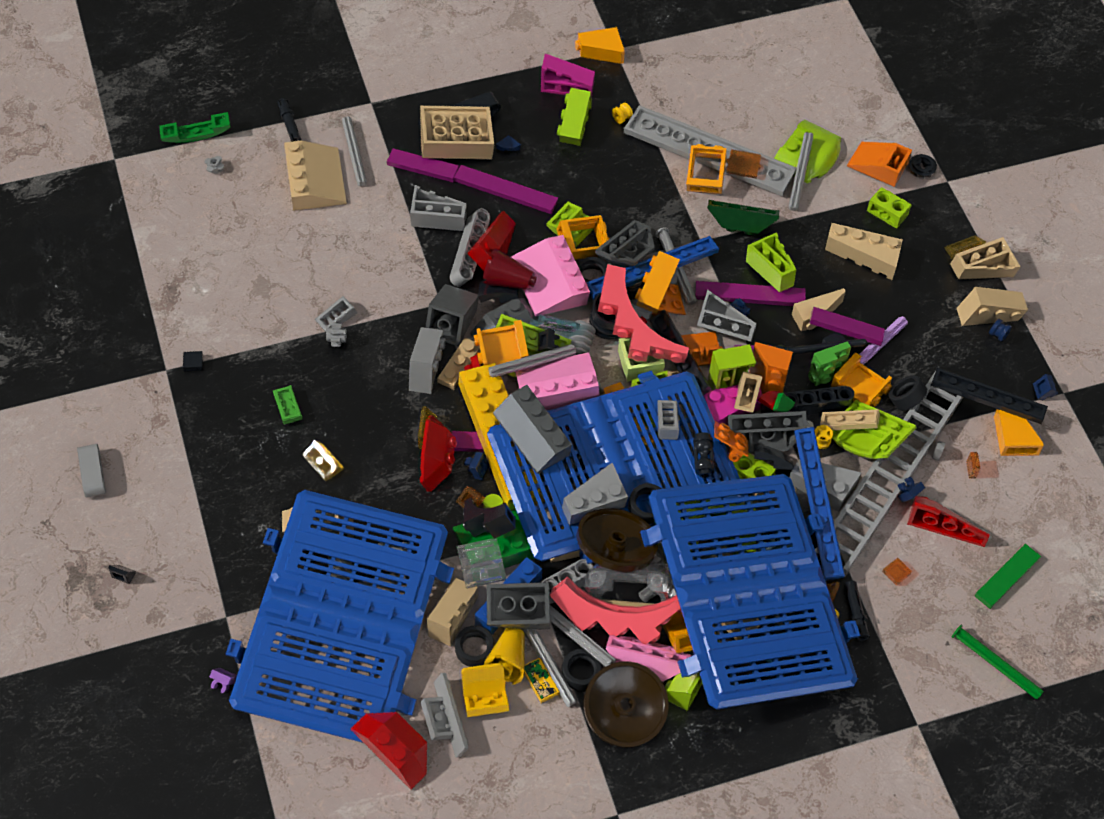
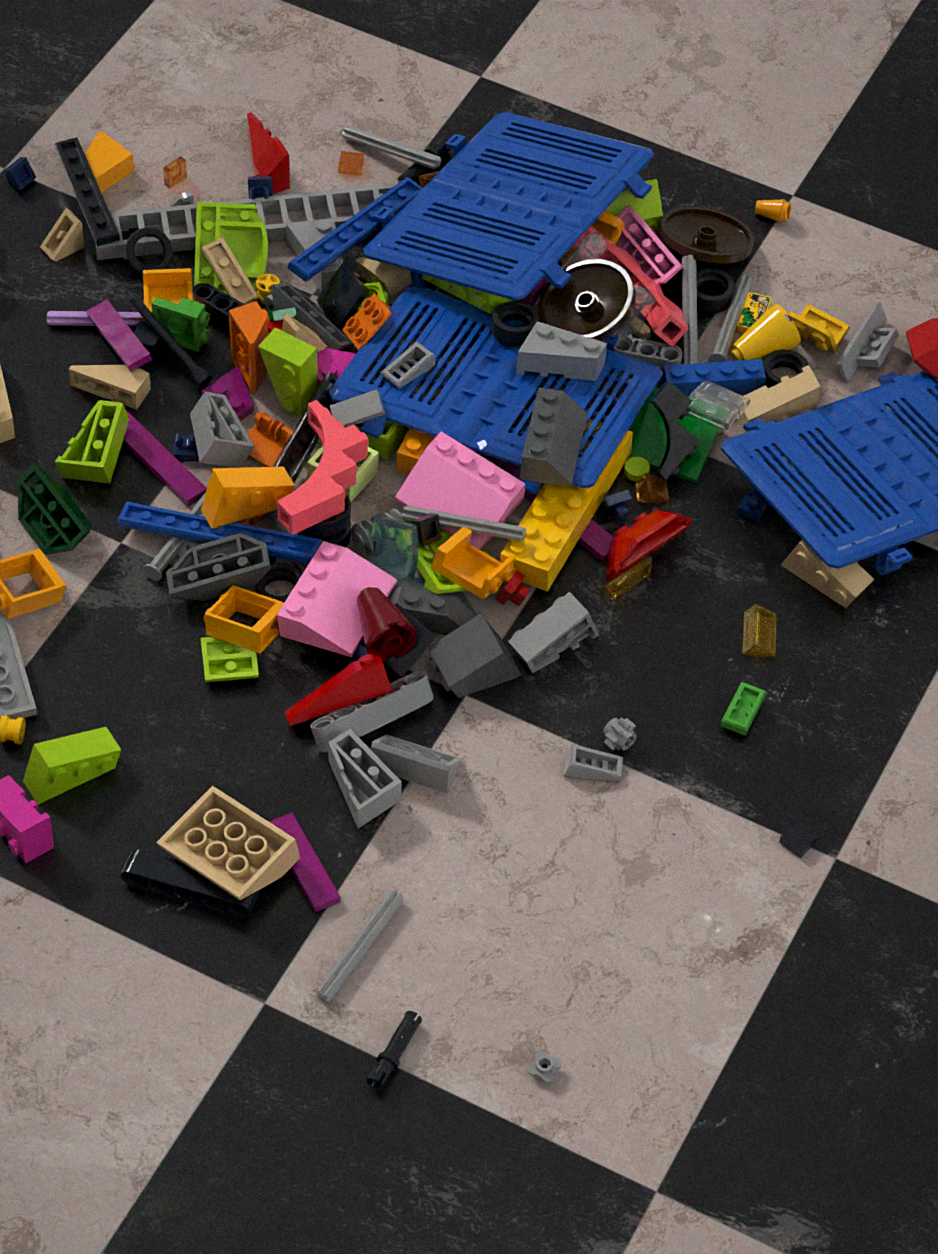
camera: 135 degrees left, 5 degrees down
green slope [159,112,230,143] -> none
tan slope [284,141,347,211] -> none
tan plate [437,337,480,390] -> none
magenta tile [454,165,558,214] -> none
dark grey slope [487,583,550,630] -> none
dark blue tile [496,135,521,151] -> none
black piece [693,432,715,478] -> none
green axle [951,624,1043,699] -> none
green tile [975,544,1041,609] -> none
none -> tan slope [40,208,85,262]
none -> light grey tile [330,389,385,428]
none -> light grey axle [342,126,441,169]
none -> light grey slope [371,734,462,793]
none -> light orange cone [755,199,792,223]

